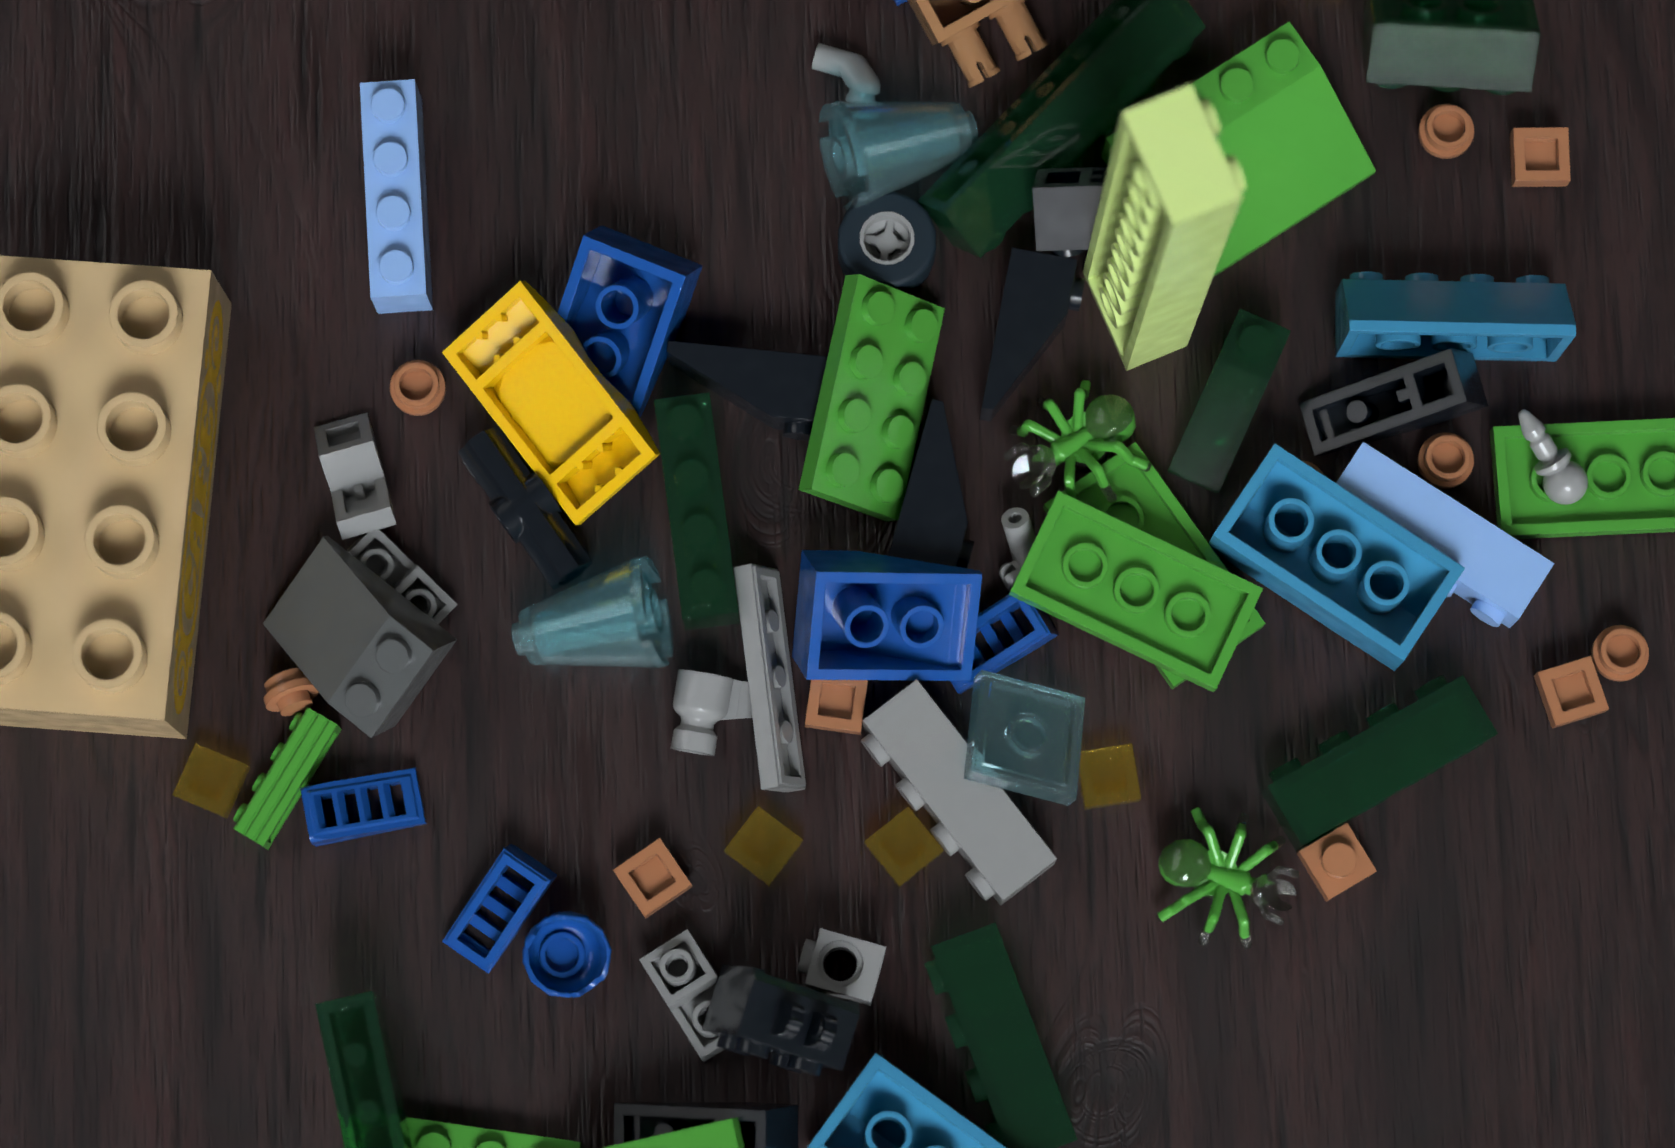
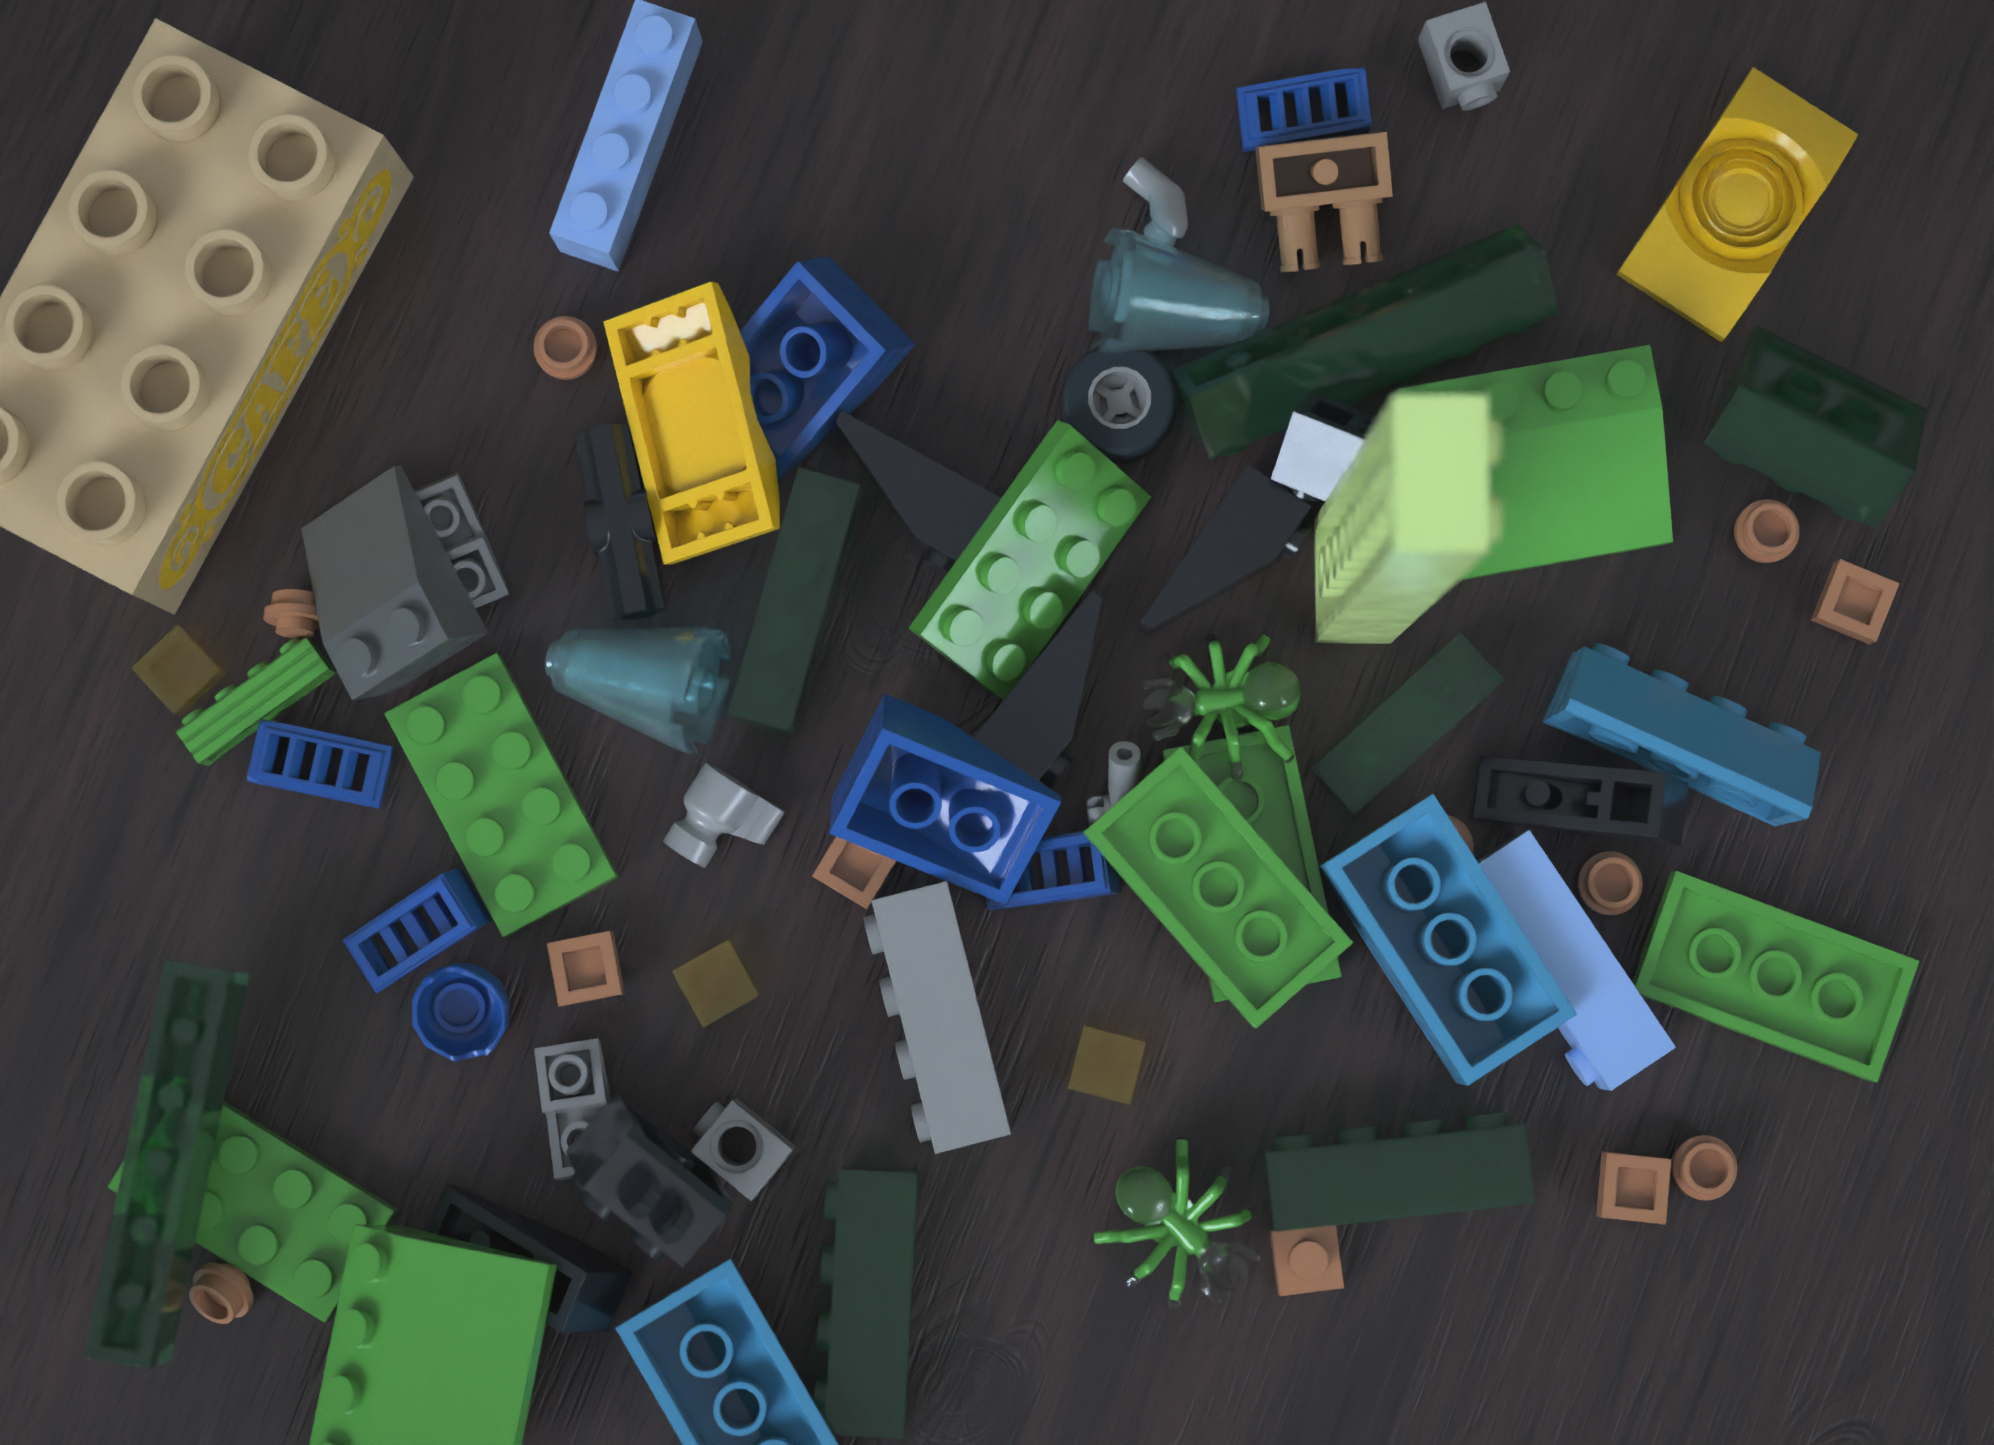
camera: 25 degrees right, 5 degrees up
light grey slope [314,412,397,540] -> none
light grey tile [734,563,806,793] -> none
clear yellow tile [864,807,944,888] -> none
clear light blue tile [964,670,1085,806] -> none
light grey bar [1518,409,1588,505] -> none
none -> bright green plate [384,653,619,938]

